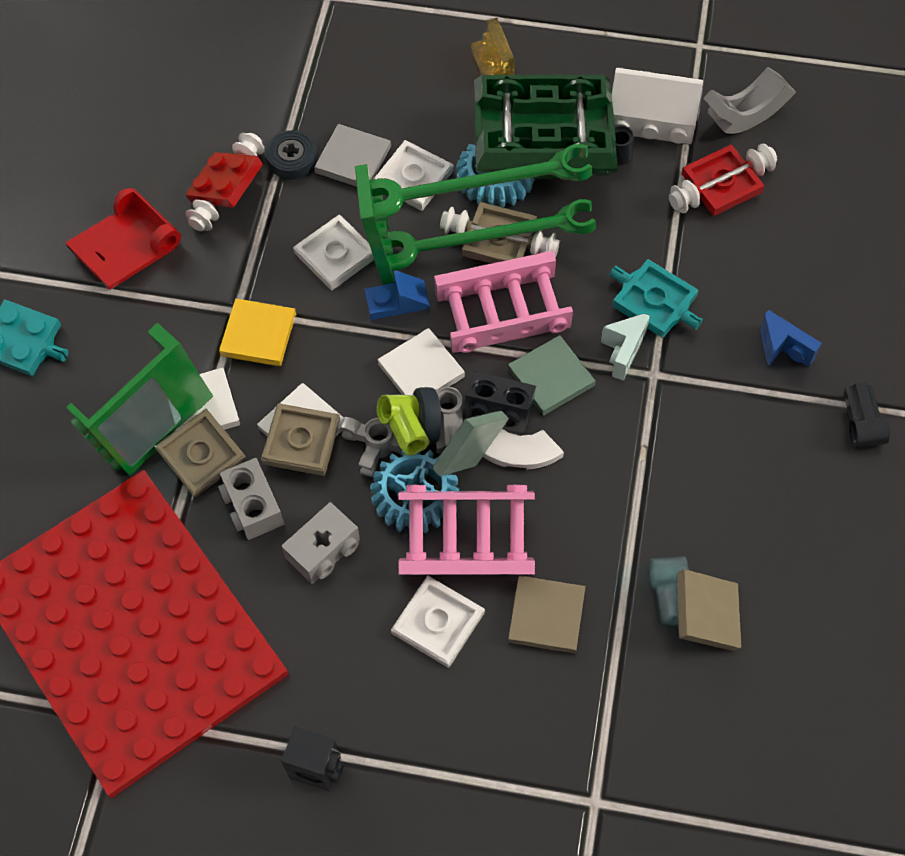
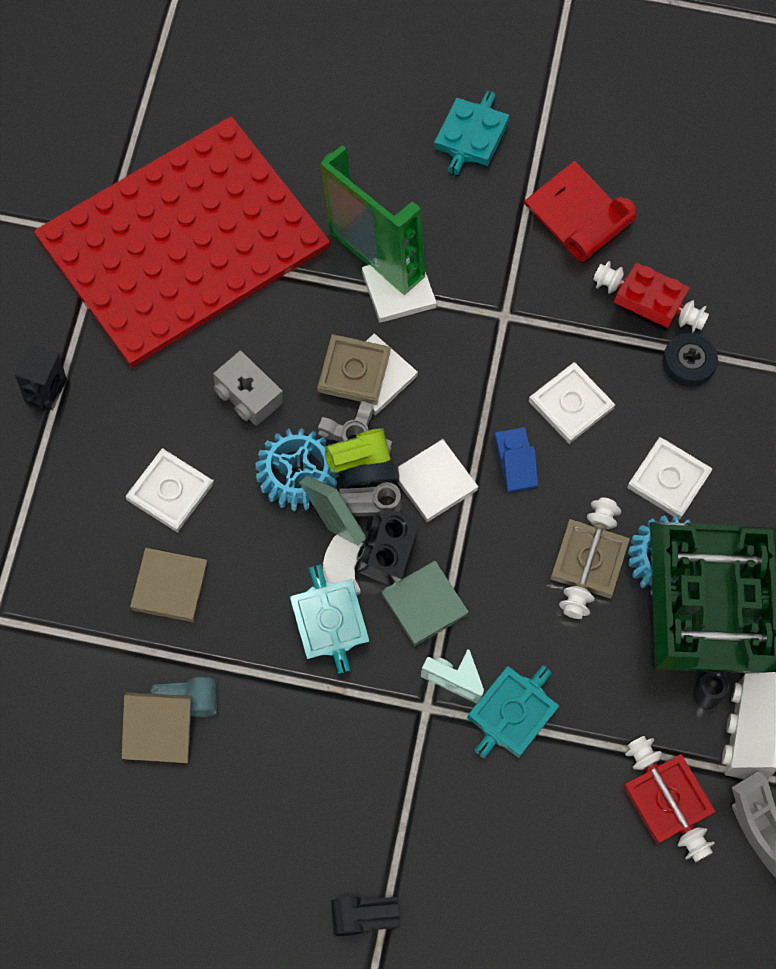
camera: 85 degrees right, 5 degrees up
dark tan tile [155,408,246,498] -> none
light grey brick [218,458,284,540] -> none
yellow tile [219,298,296,367] -> none
light grey tile [314,124,391,187] -> none
green piece [355,144,596,285] -> none
bright pink fence [398,485,535,574] -> none
bright pink fence [434,251,573,353] -> none
blue slope [760,310,822,367] -> none
none -> plate [290,564,369,674]

